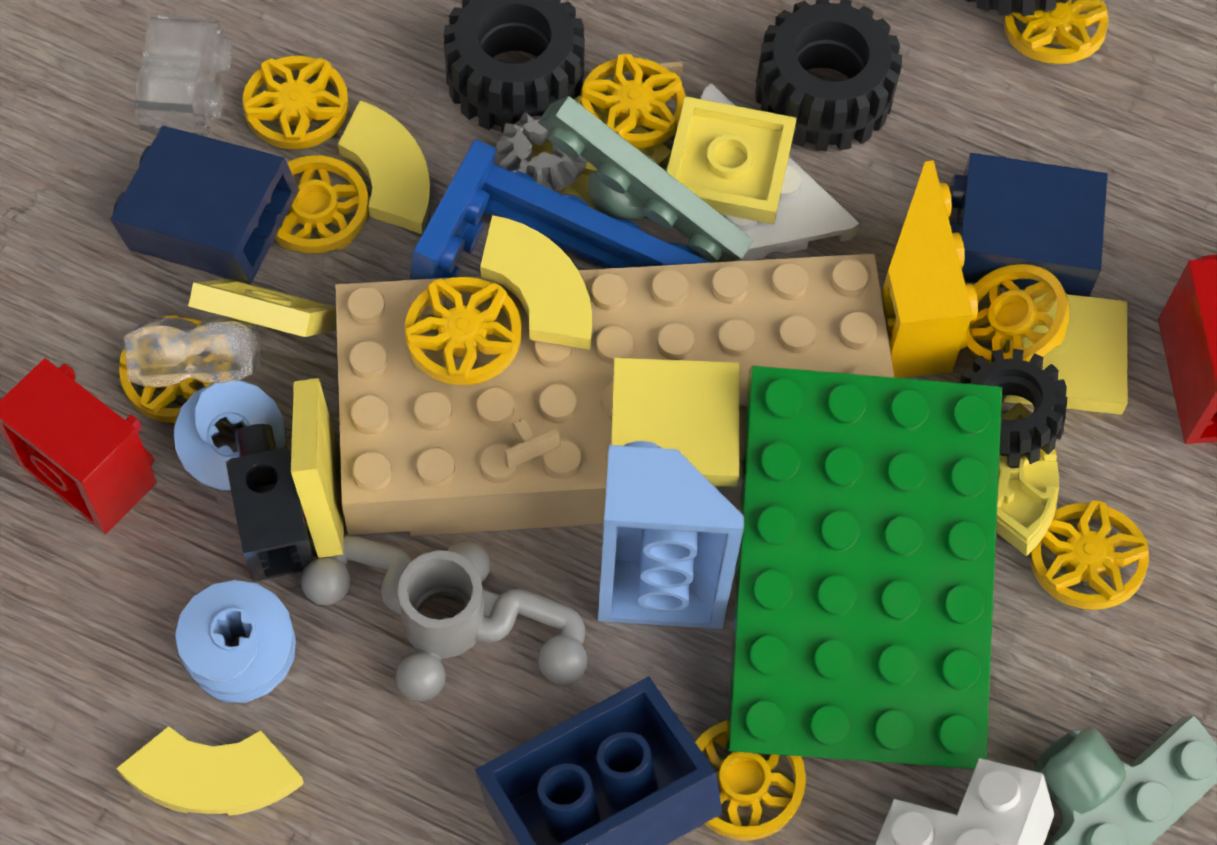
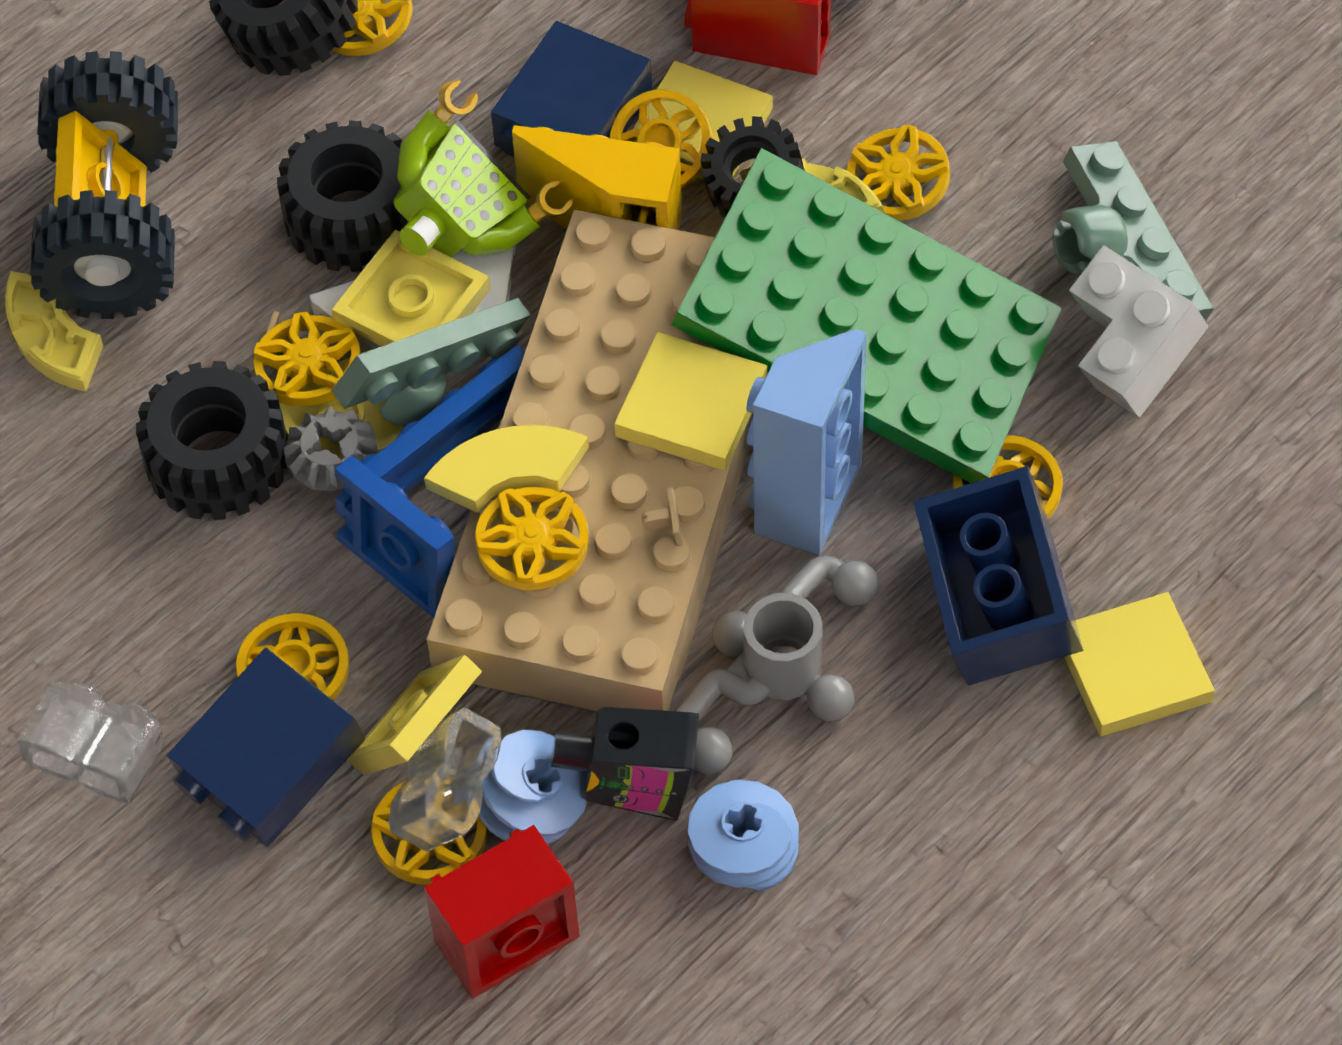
camera: 65 degrees left, 5 degrees down
light yellow tile [116,726,304,816] -> none
yellow wheel [242,56,349,150] -> none
light yellow tile [291,378,344,558] -> none
light yellow tile [338,100,431,234] -> none
none -> lime torso [394,80,573,257]

